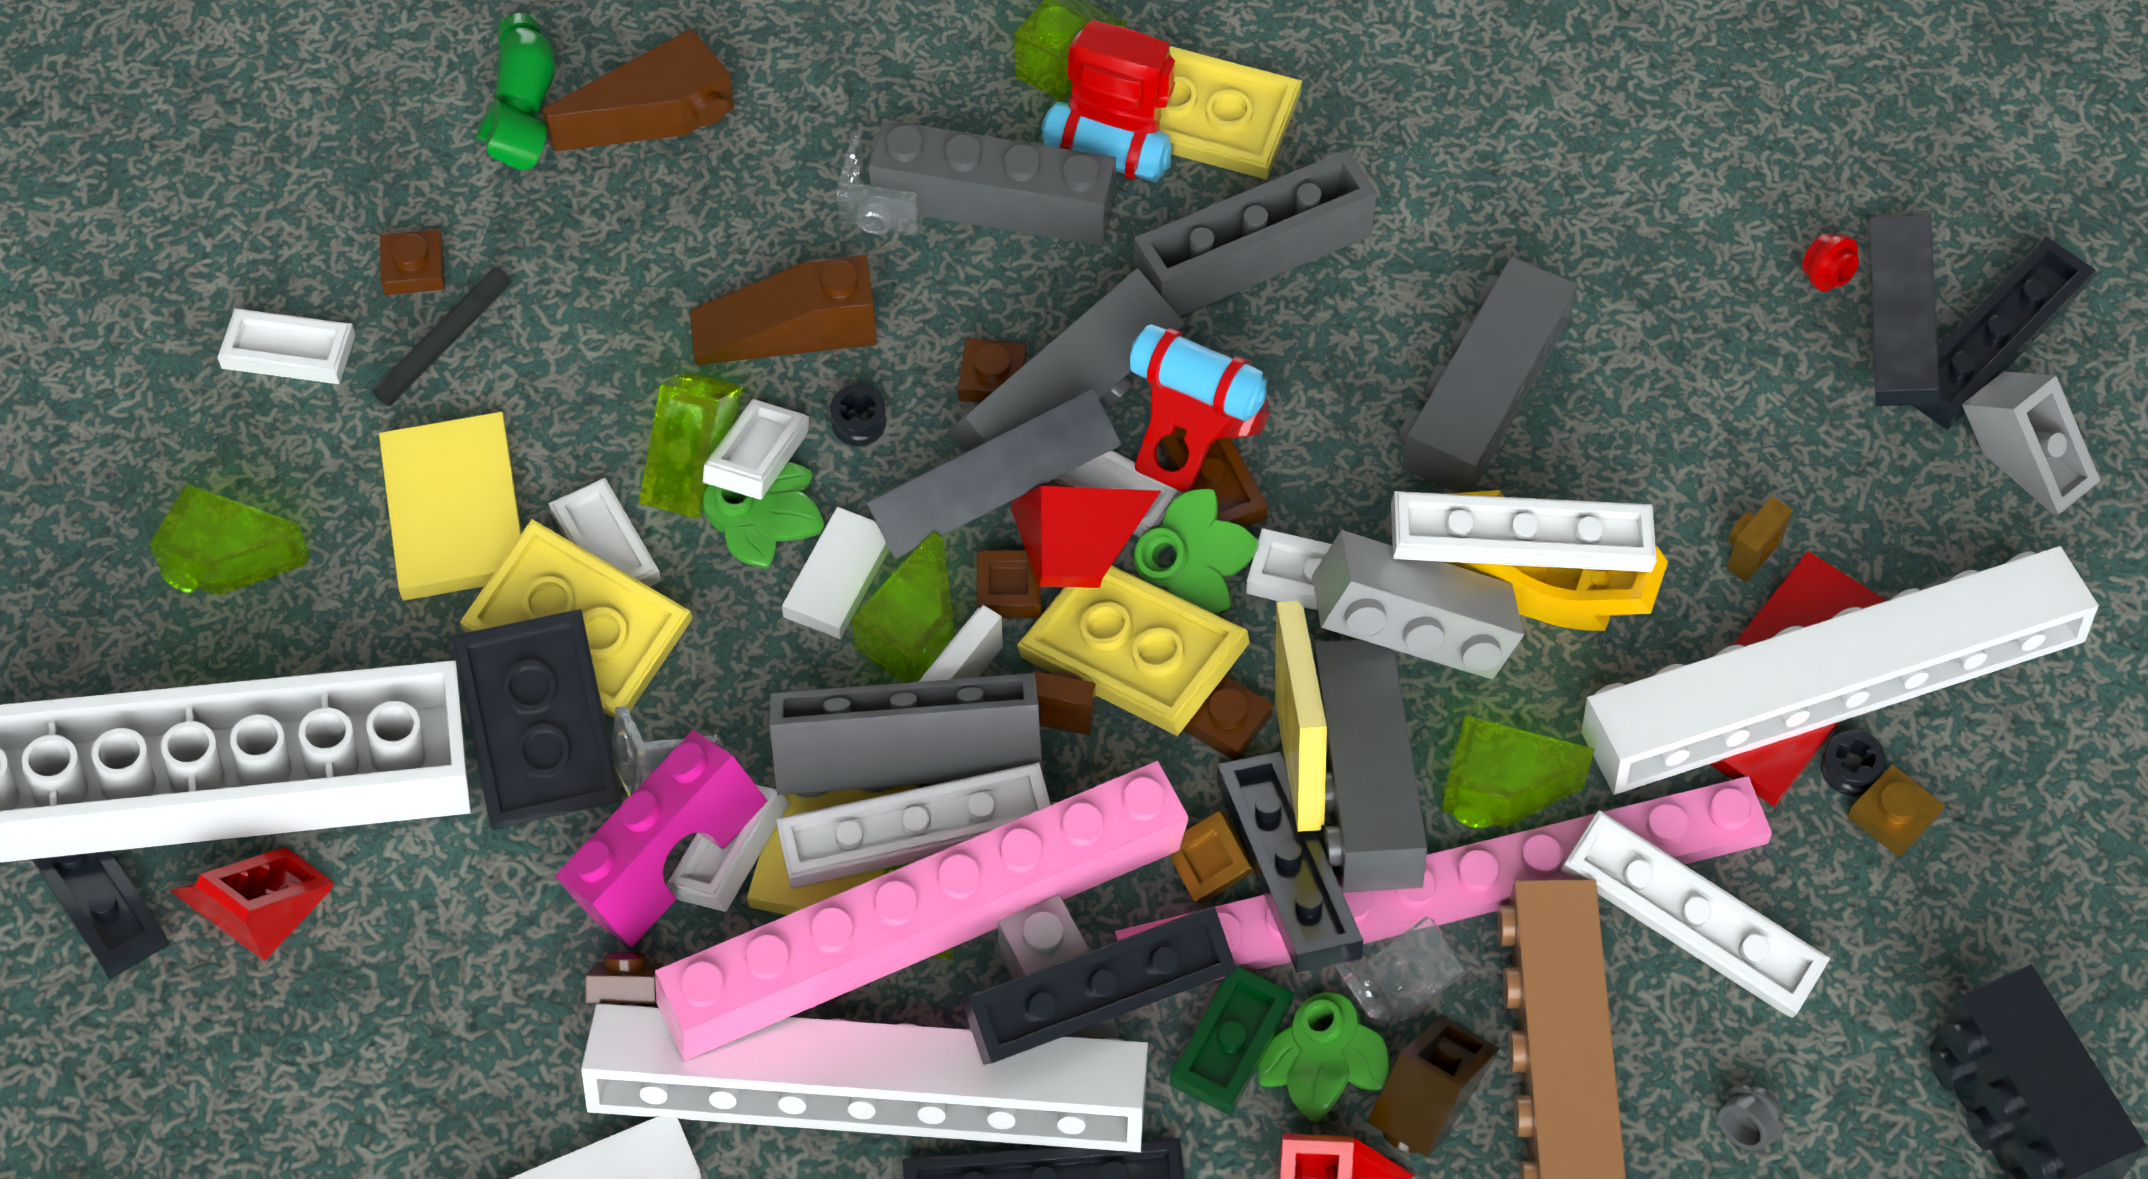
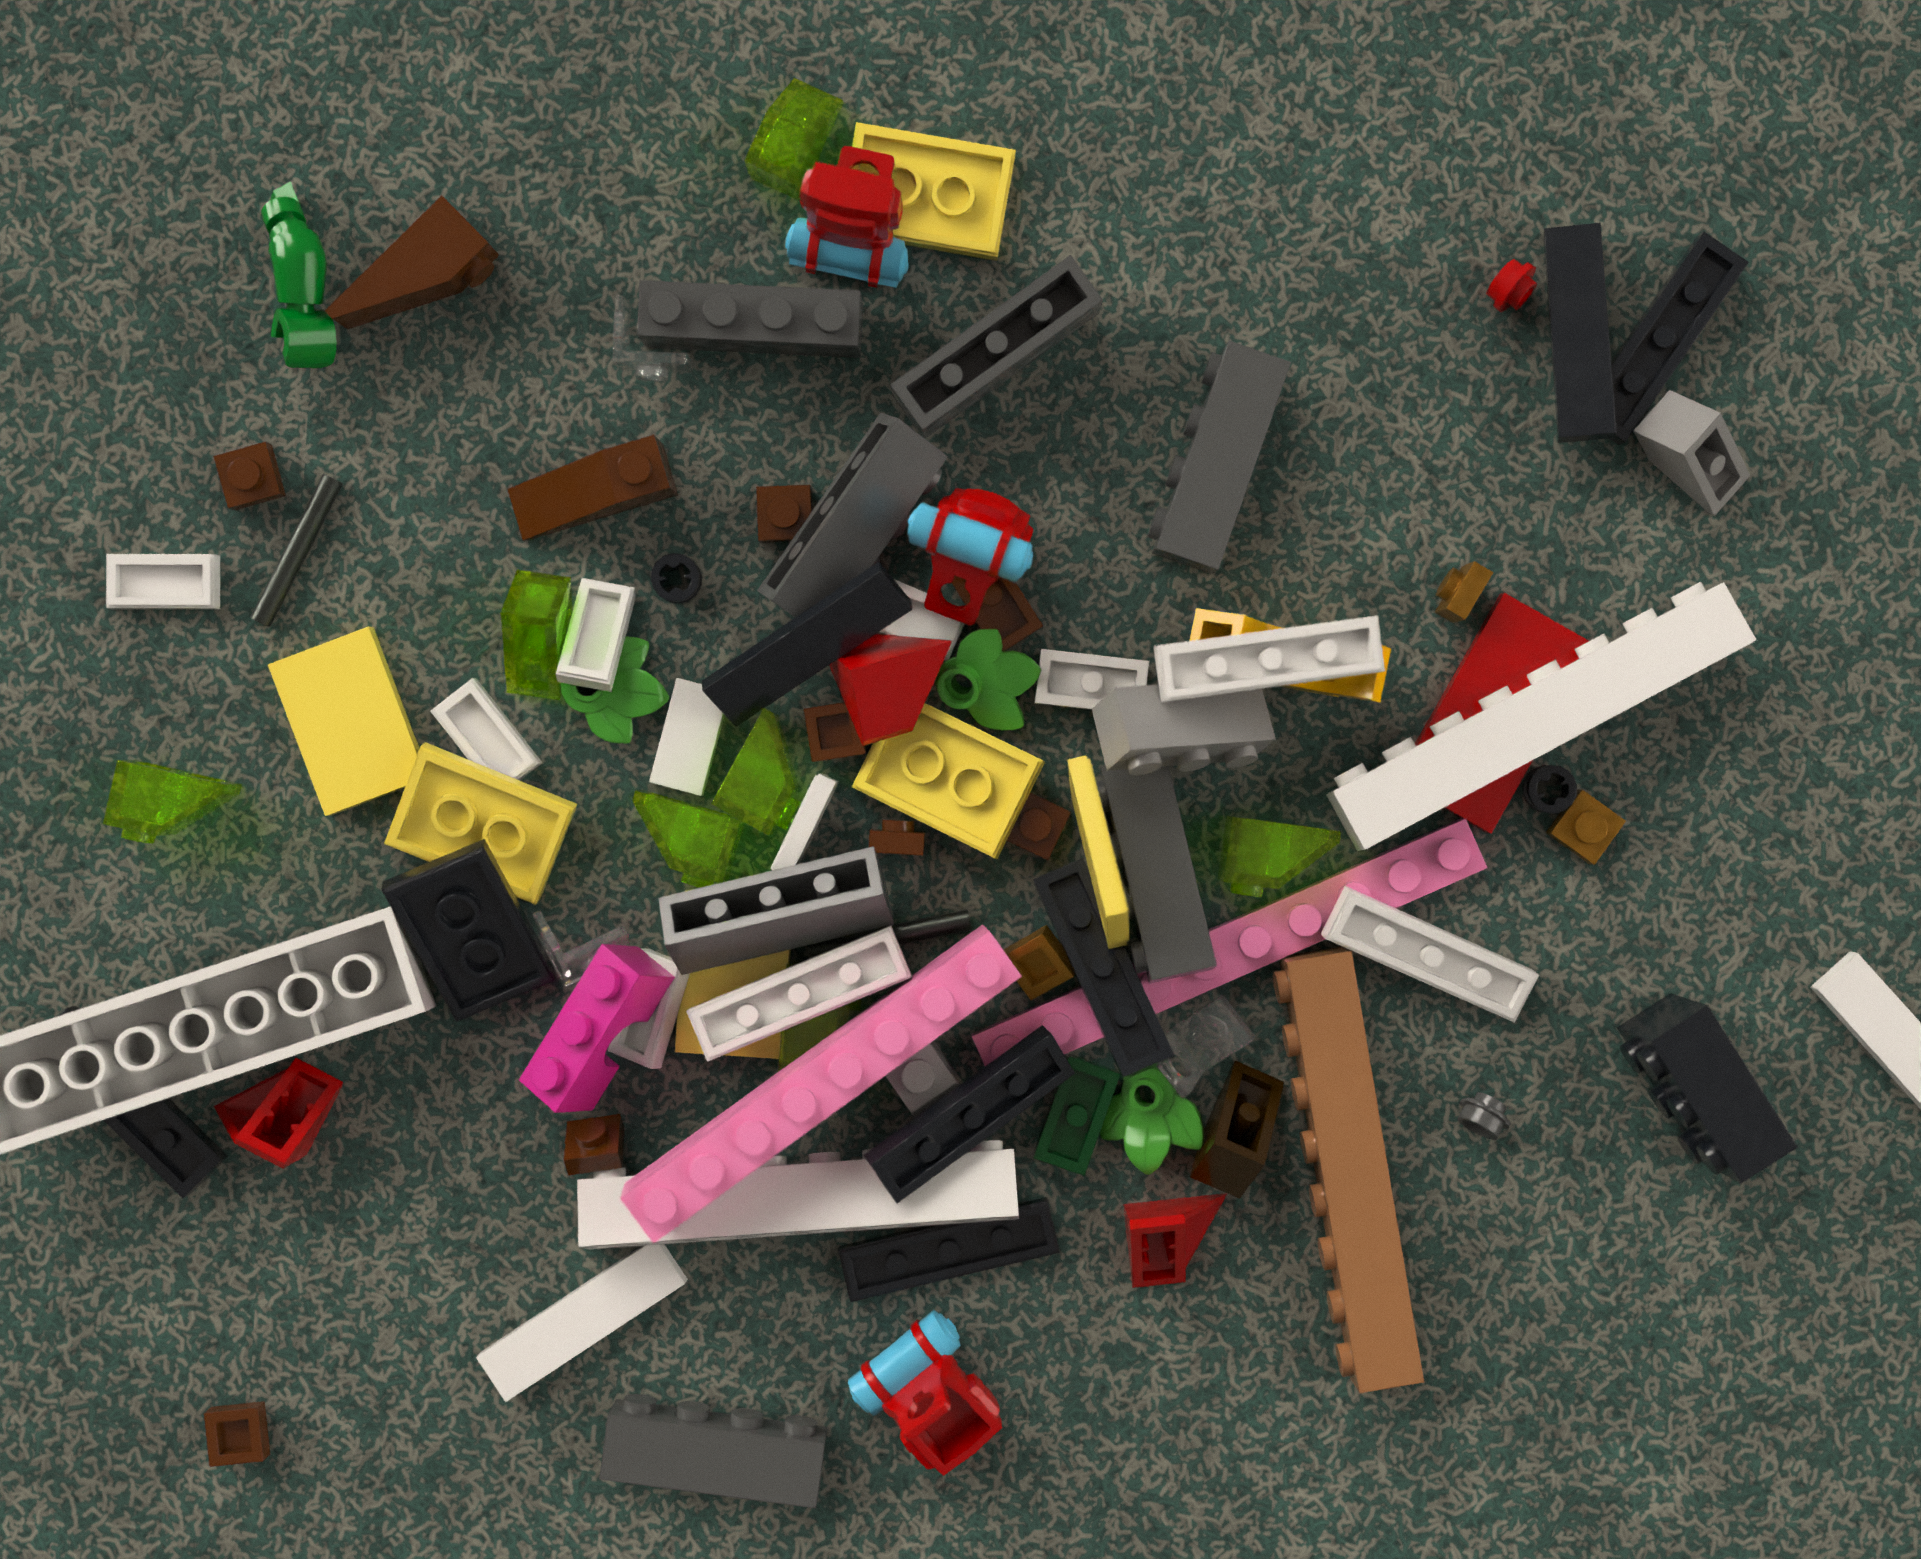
camera: 10 degrees left, 30 degrees up
none -> clear neon green slope [632,790,746,888]

